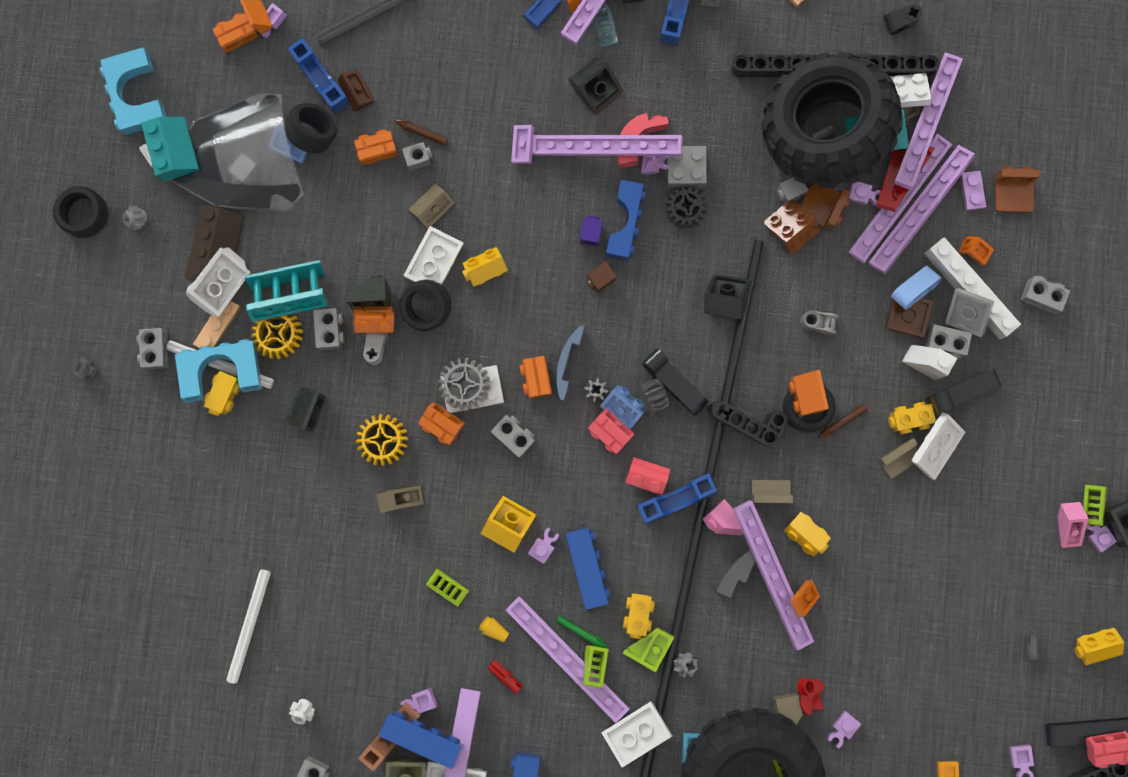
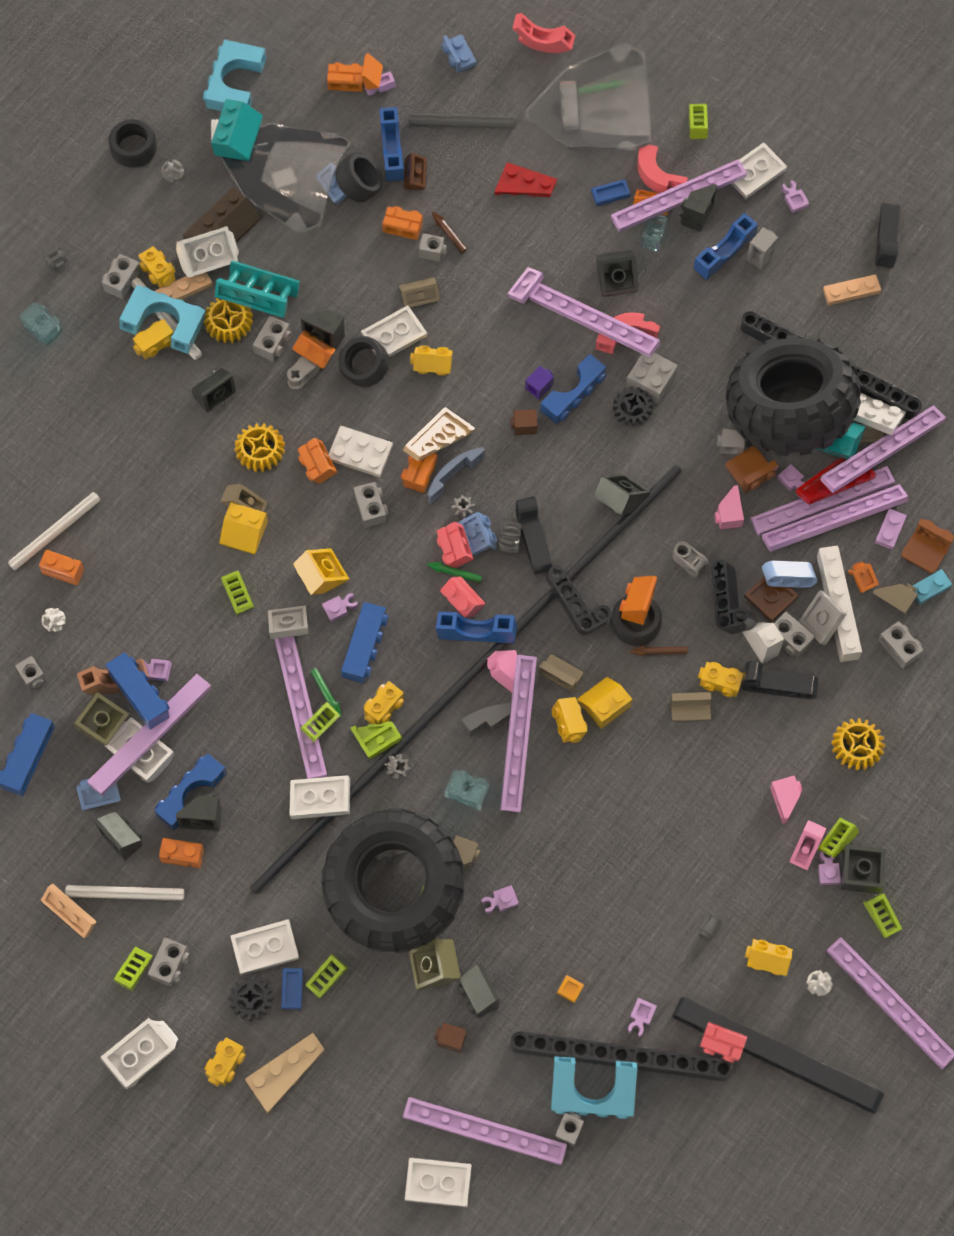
camera: 25 degrees right, 15 degrees down
light grey gear [438,358,491,410] -> none
yellow cone [479,616,509,643] -> none
red axle [488,660,523,694] -> none
lavender plate [641,156,670,175] -> none
dark orange bracket [764,200,820,255] -> none
orange plate [791,580,820,617] -> none
red plate [797,677,825,716] -> none
black piece [883,4,922,35] -> none
white plate [912,412,965,480] -> none
none -> clear light blue brick [19,302,63,346]
none -> orange brick [39,550,84,586]
none -> yellow brick [138,246,176,288]
none -> yellow slope [219,502,268,555]
none -> light grey plate [268,605,309,639]
none -> tan wing [403,407,475,461]
none -> green piece [427,562,482,583]
none -> clear light blue brick [445,770,490,811]
none -> red wing [494,162,557,197]
none -> yellow slope [577,677,632,729]
none -> black beam [711,559,757,634]
none -> bright pink slope [714,485,744,530]
none -> bright pink slope [770,776,802,824]
none -> yellow gear [831,718,885,771]
none -> dark tan slope [873,583,918,614]
none -> medium azure plate [913,569,952,605]

